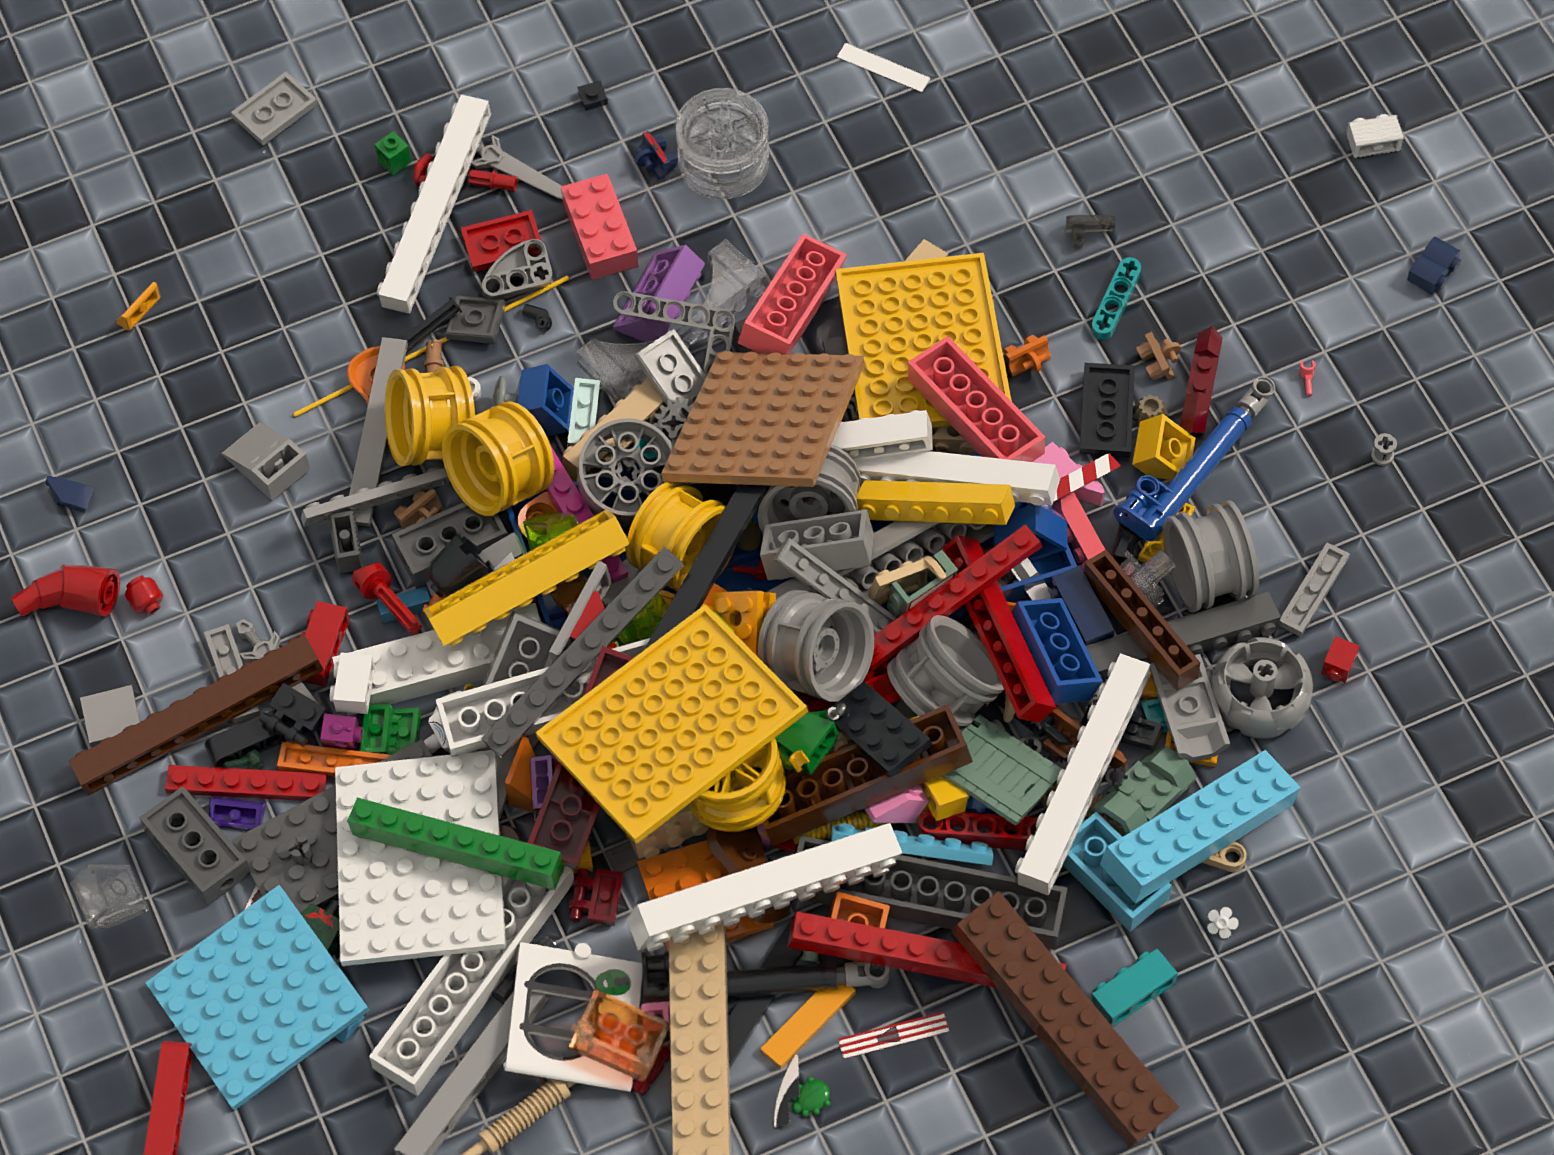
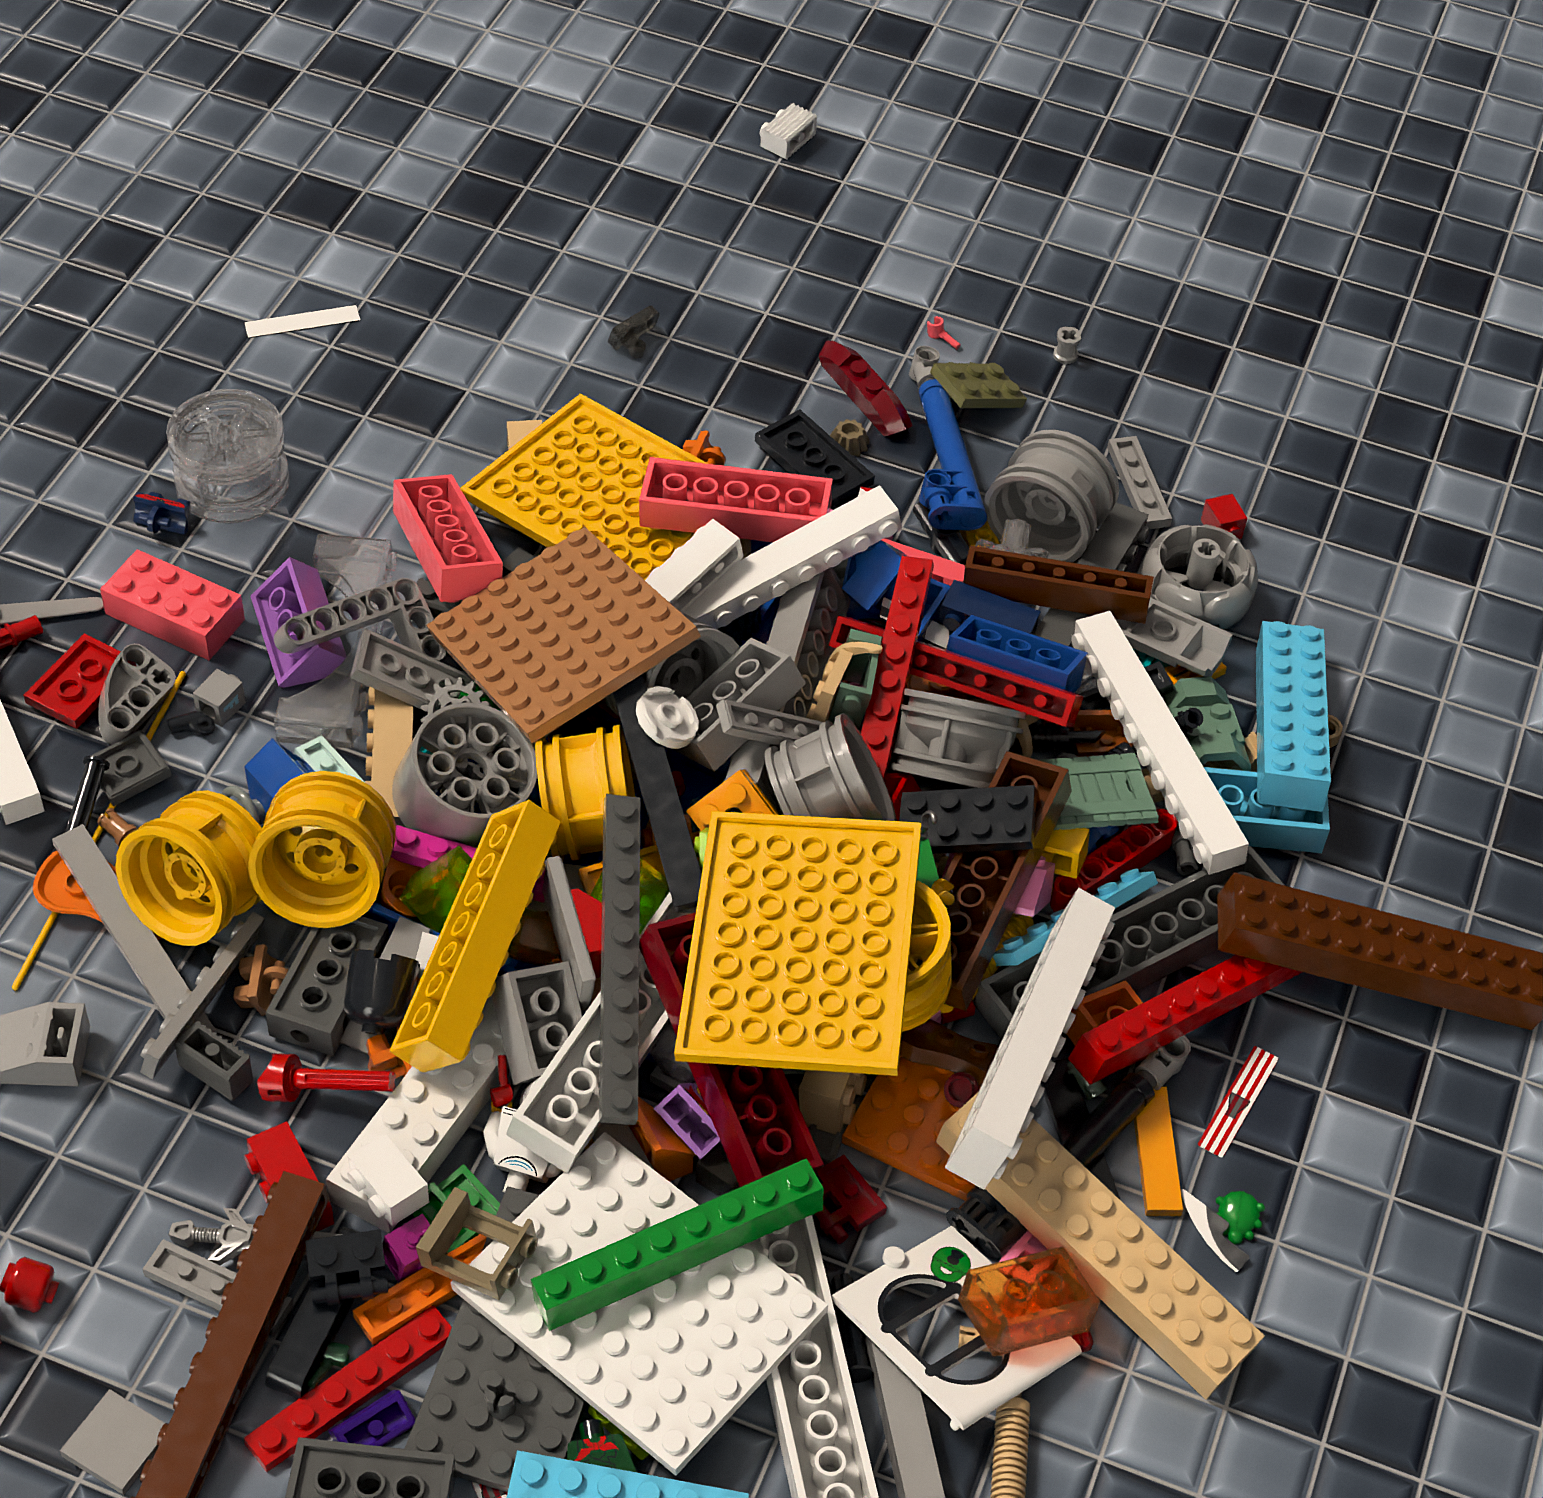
camera: 50 degrees left, 10 degrees down
dark azure slope [376,586,431,623] -> none
black plate [577,80,608,111] -> none
yellow brick [856,480,1015,525] -> none
teal beam [1091,257,1141,340] -> none
teal brick [1091,949,1178,1027] -> none
yellow slope [1132,414,1196,480] -> none
medium nougat hips [1136,331,1181,381] -> none
white plant [1207,907,1239,938] -> none
dark blue brick [1407,237,1461,294] -> none
none -> light grey brick [193,669,246,727]
none -> dark tan panel [416,1187,538,1300]
none -> red hand [489,1055,513,1107]
none -> white tile [636,686,699,749]
none -> olive plate [930,362,1027,408]

